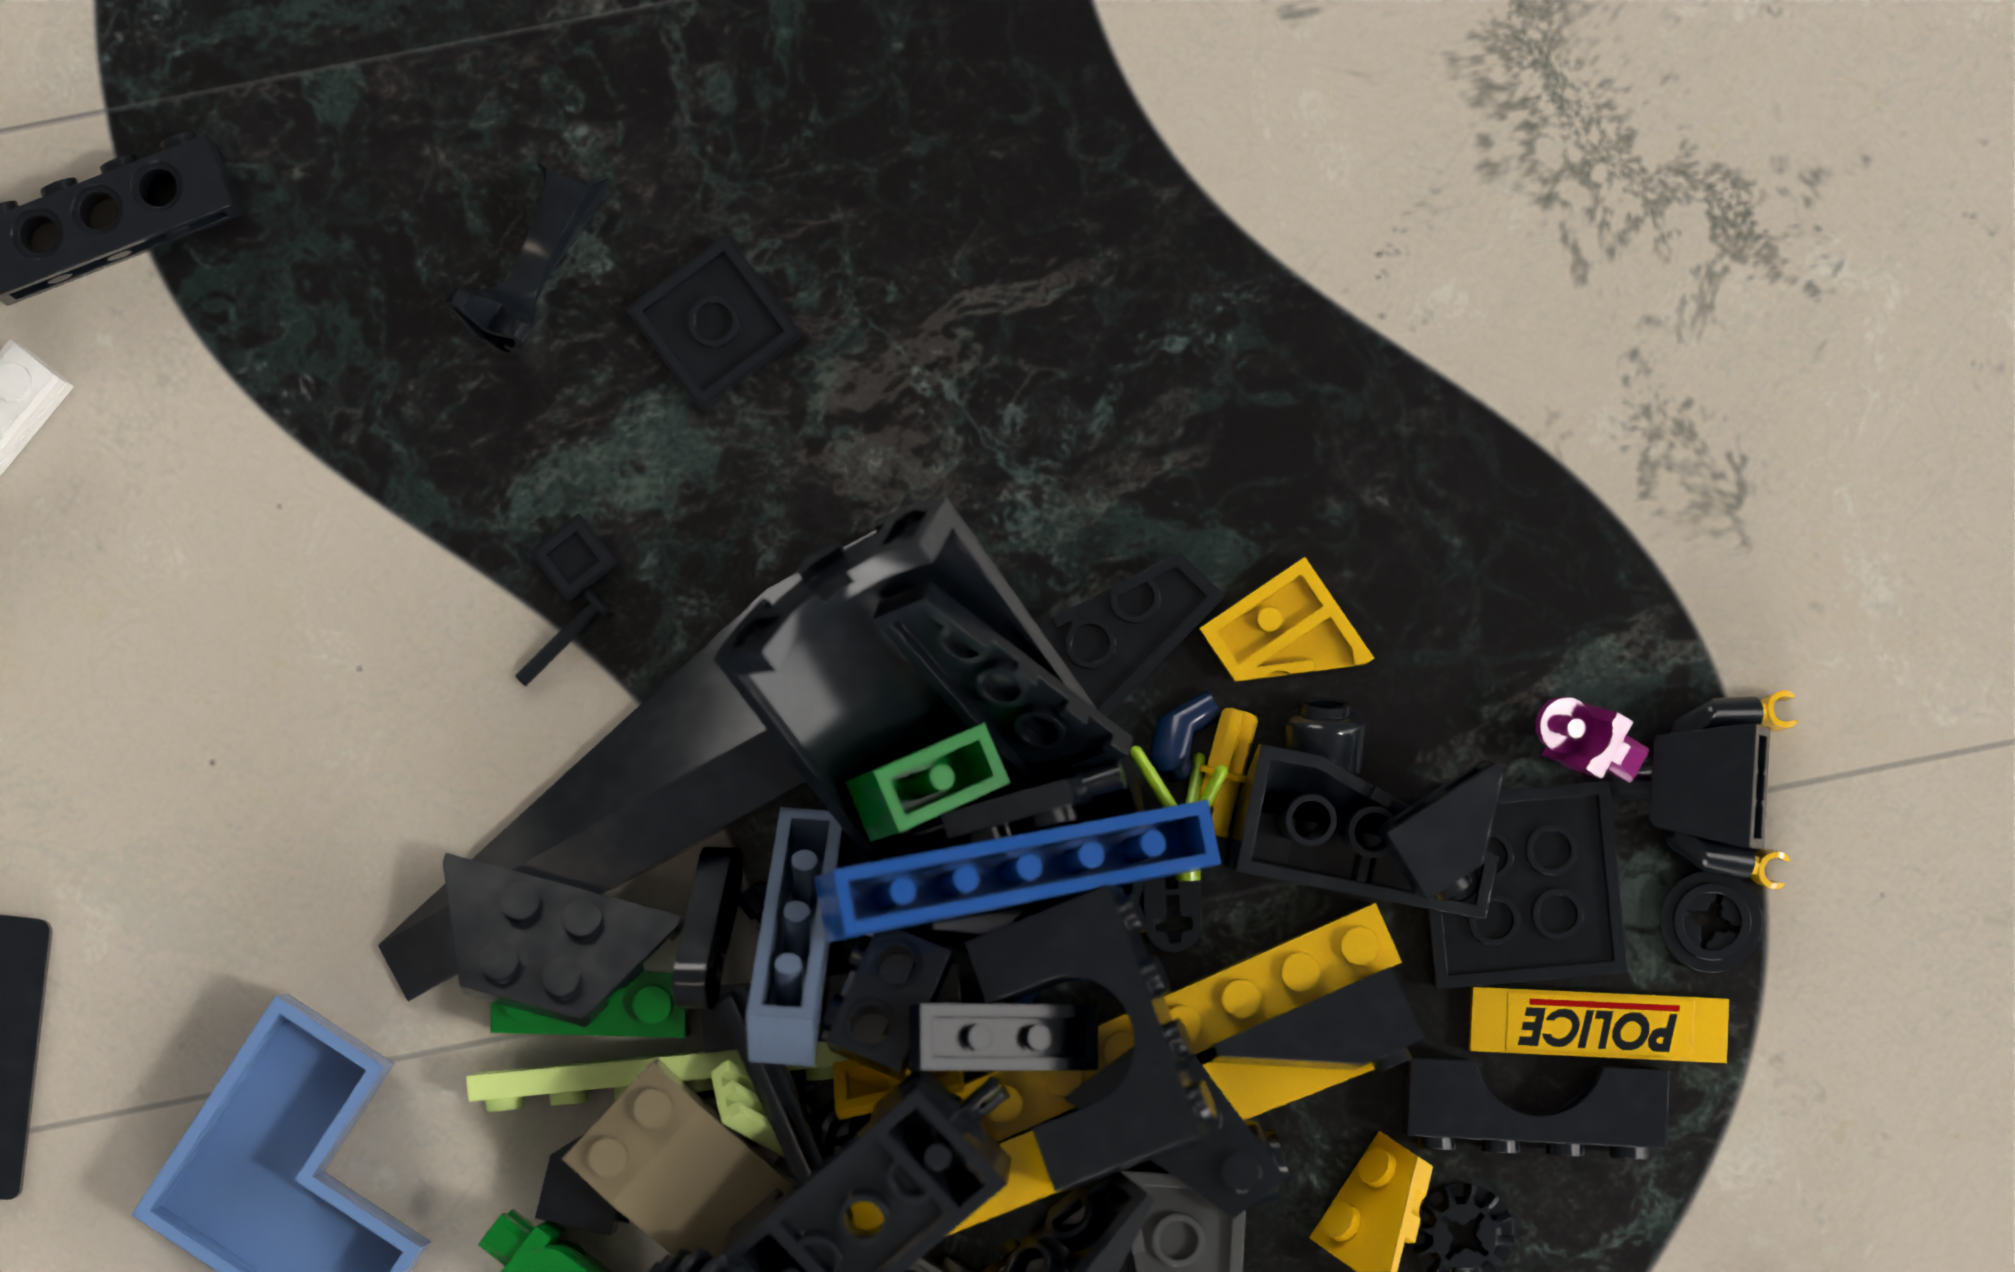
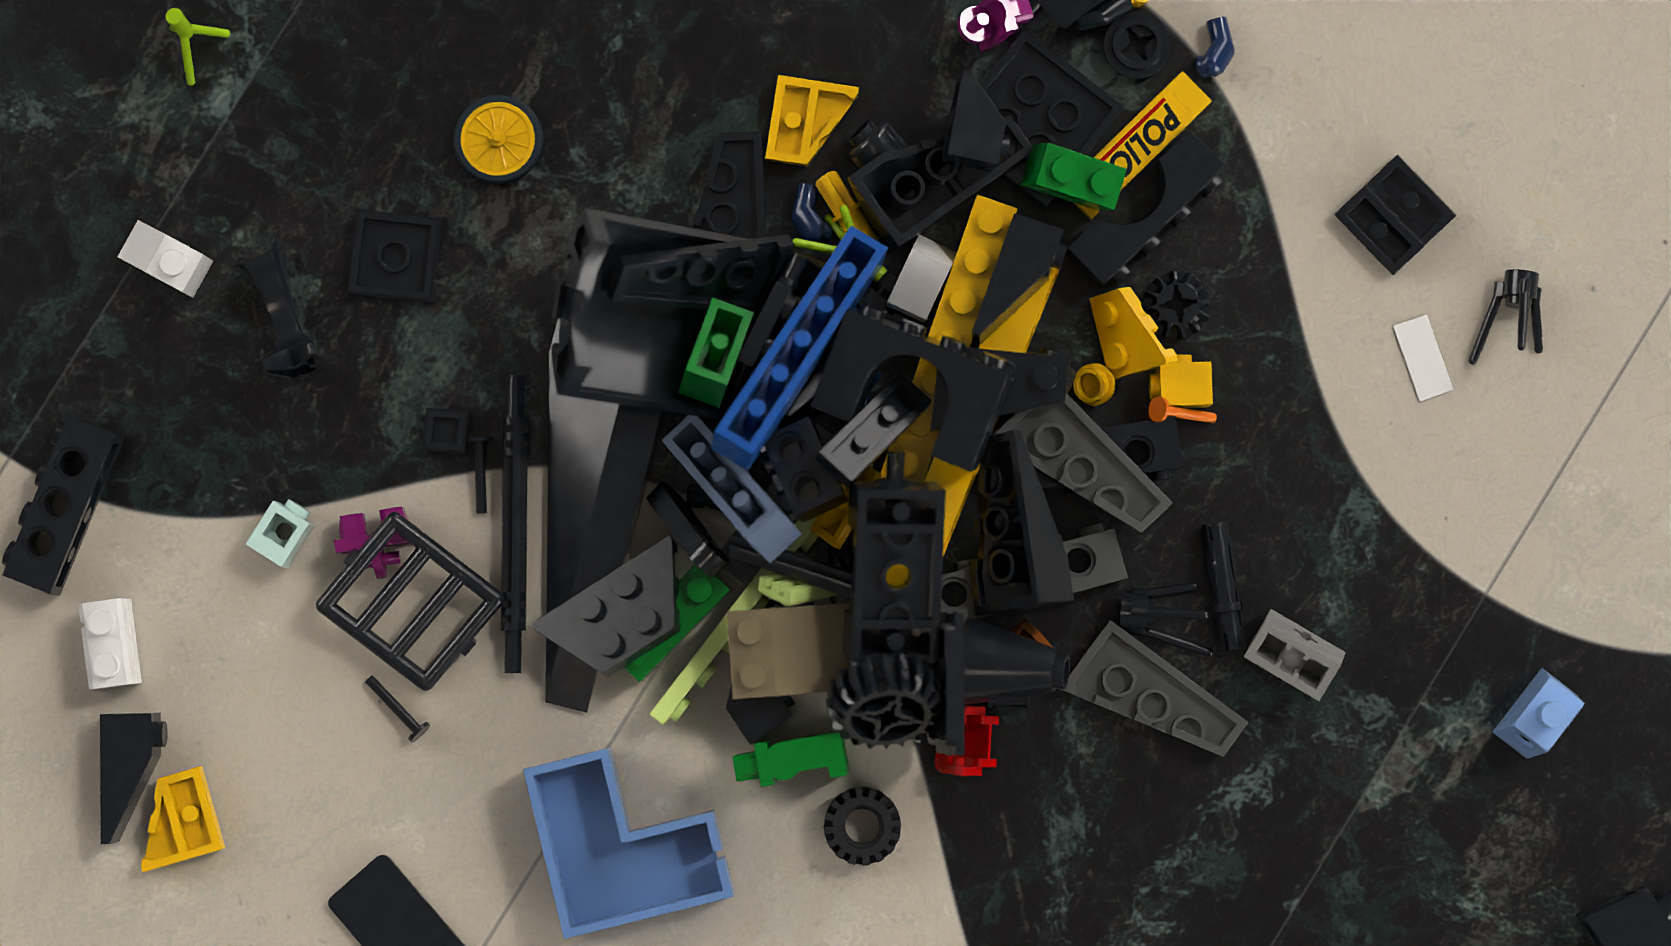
camera: 45 degrees left, 0 degrees up
none -> white slope [118,220,213,298]
none -> light aqua brick [246,499,315,568]
none -> black bar [316,512,505,691]
none -> magenta hips [334,507,410,579]
none -> black pin [365,675,430,743]
none -> yellow wheel [453,95,543,184]
none -> black axle [500,375,528,673]
none -> white slope [886,235,957,323]
none -> green brick [1021,143,1127,211]
none -> yellow plate [1073,363,1115,406]
none -> dark blue arm [1195,16,1235,78]

